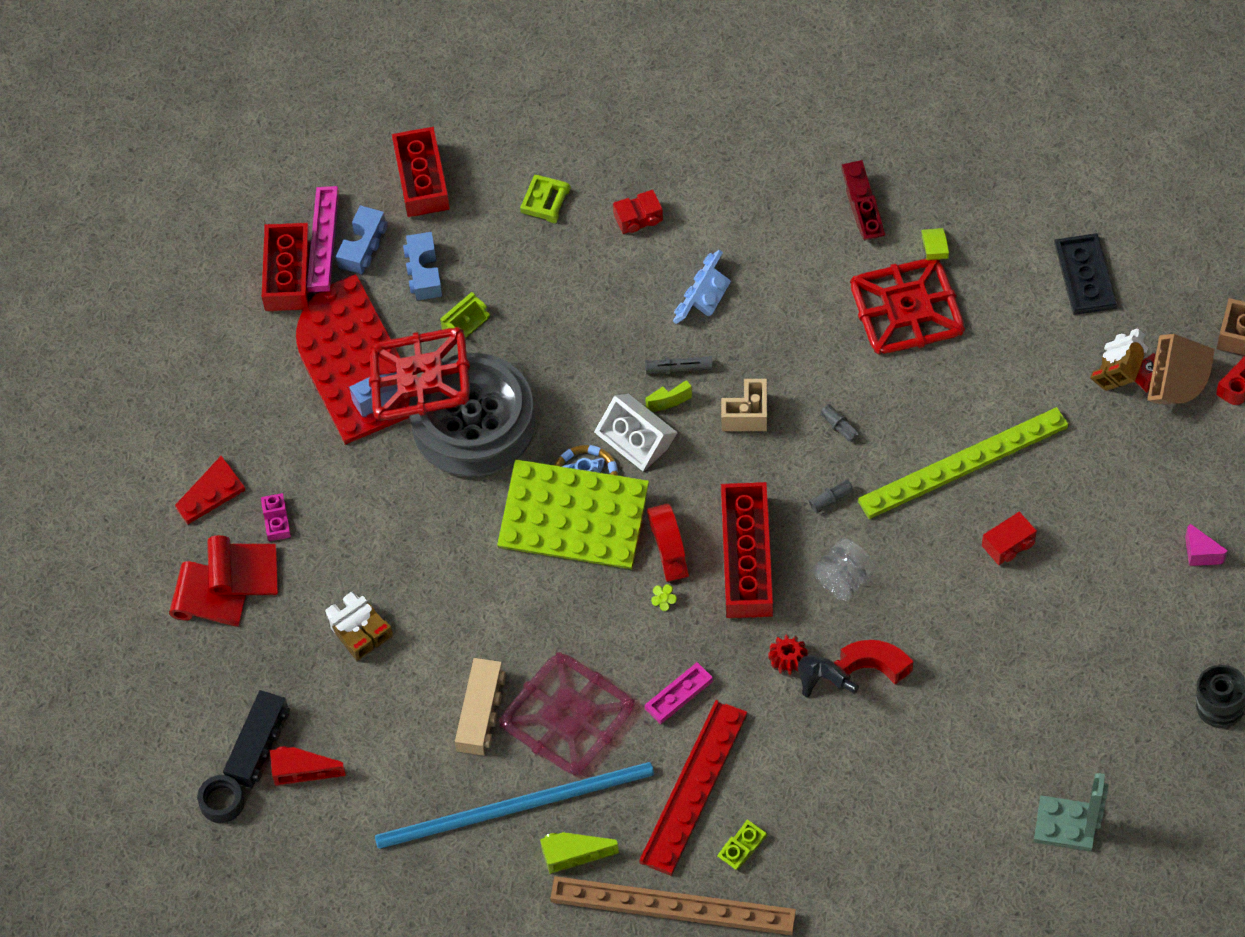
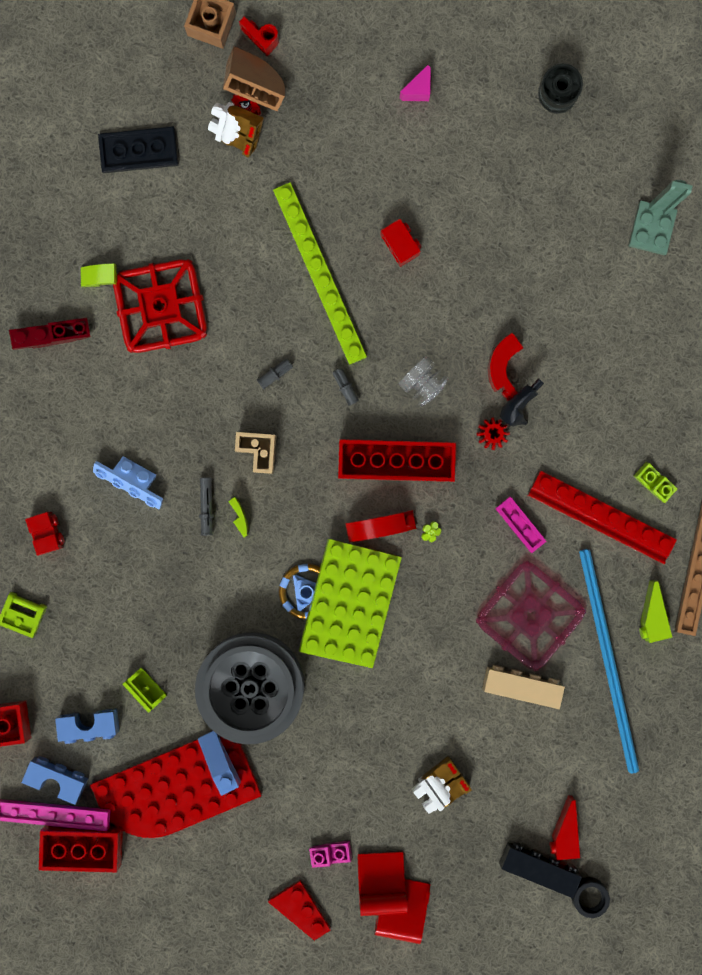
camera: 90 degrees left, 30 degrees up
red plate [369,327,470,421] -> none
white slope [594,394,677,471] -> none

